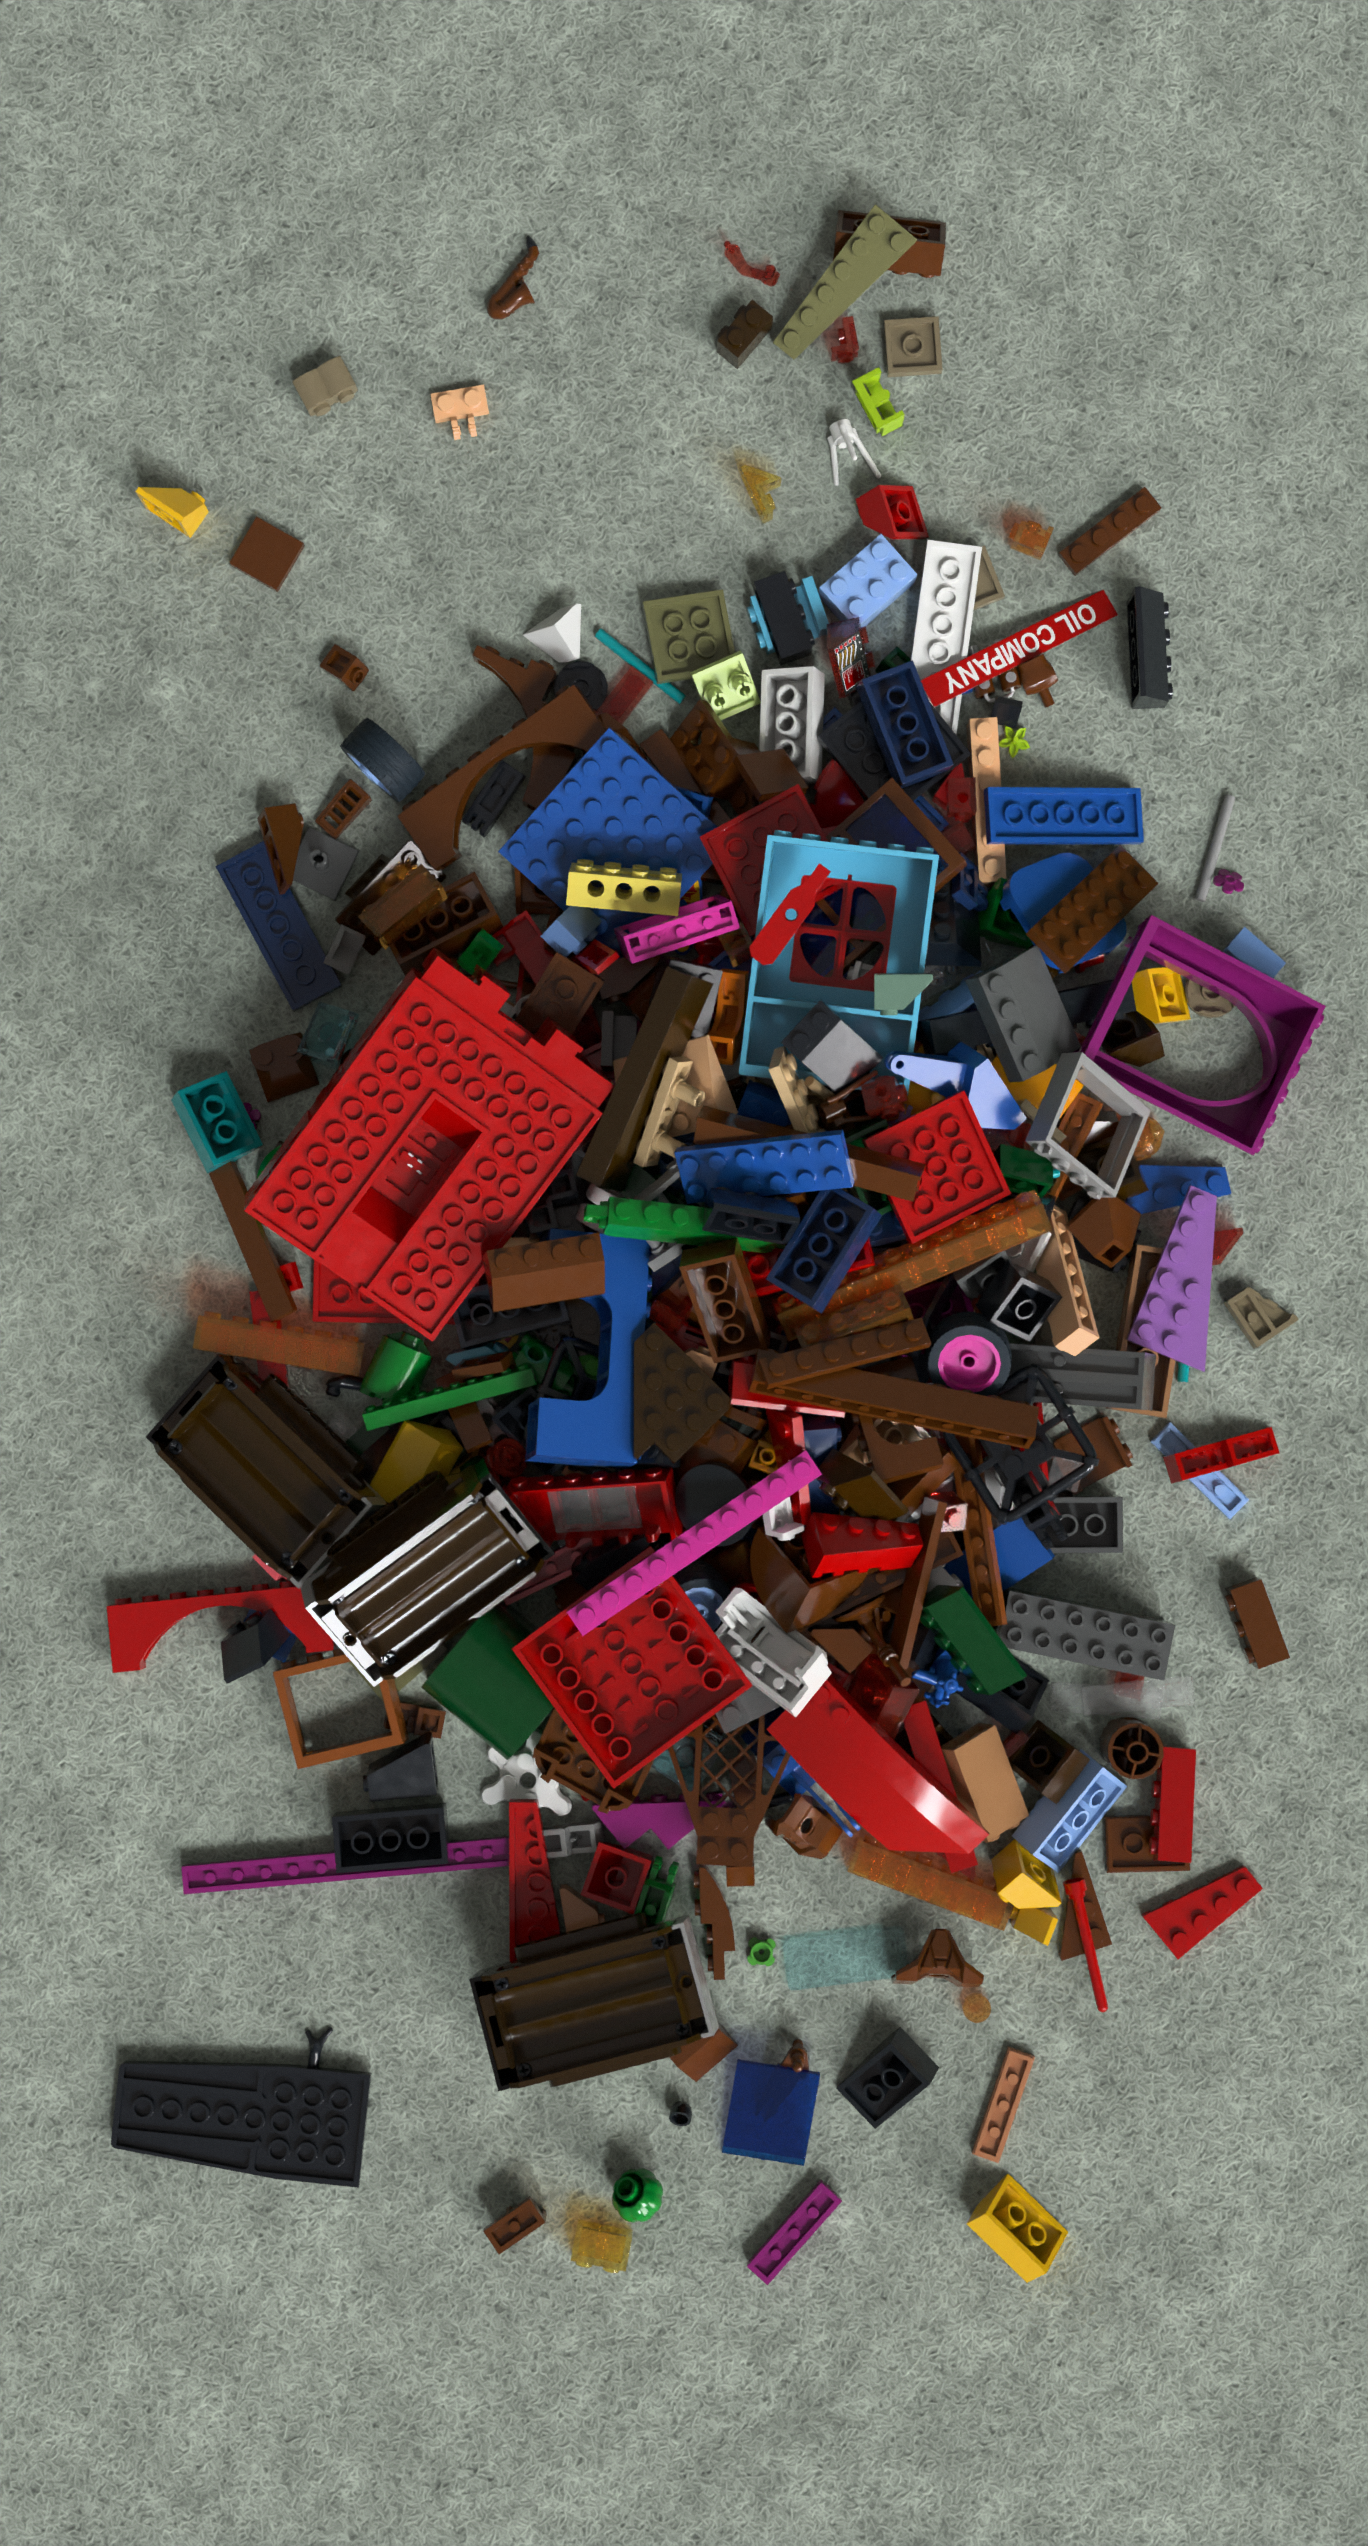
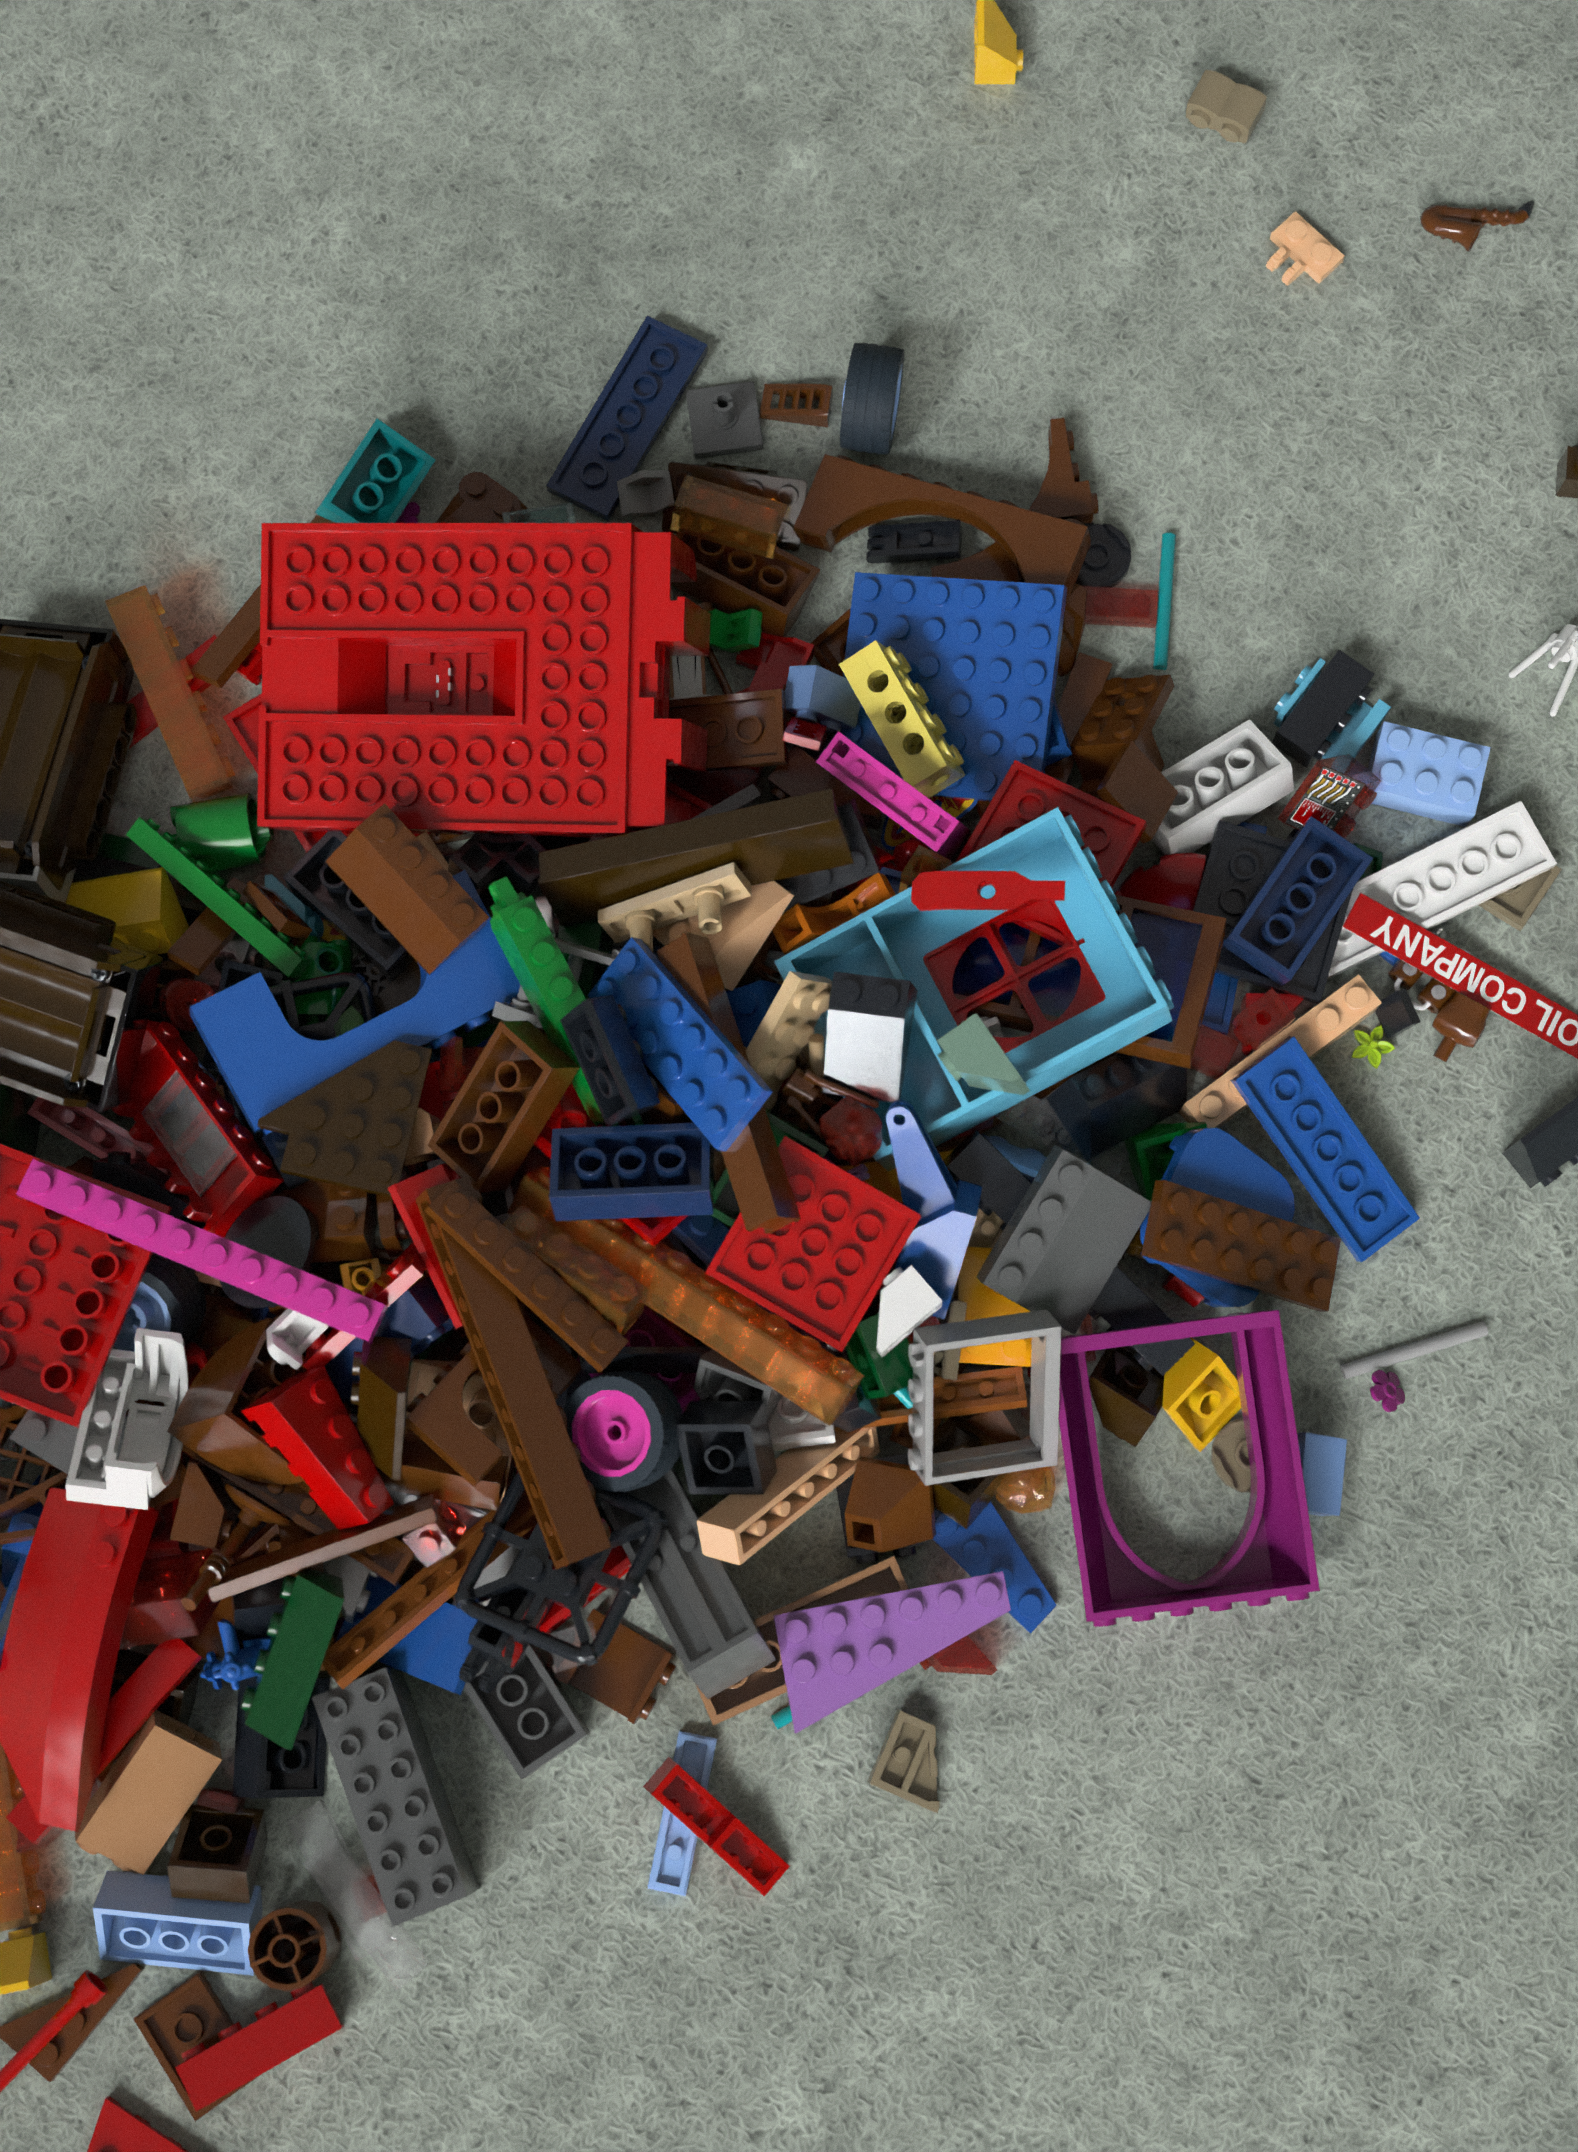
camera: 65 degrees right, 10 degrees down
reddish brown tile [229,516,305,592] -> none
reddish brown slope [257,803,304,895] -> none
reddish brown bracket [319,644,369,691] -> none
black arm [325,1375,363,1397] -> none
white slope [523,603,581,663] -> none
olive plate [642,589,735,684] -> none
yellowish green plate [690,651,761,720] -> none
clear yellow slope [740,465,781,524] -> none
red slope [855,485,929,539] -> none
dark blue hinge [951,852,988,912] -> none
yellow slope [991,1839,1061,1909] -> none
reddish brown brick [1224,1577,1290,1669] -> none
none -> white slope [877,1265,943,1357]

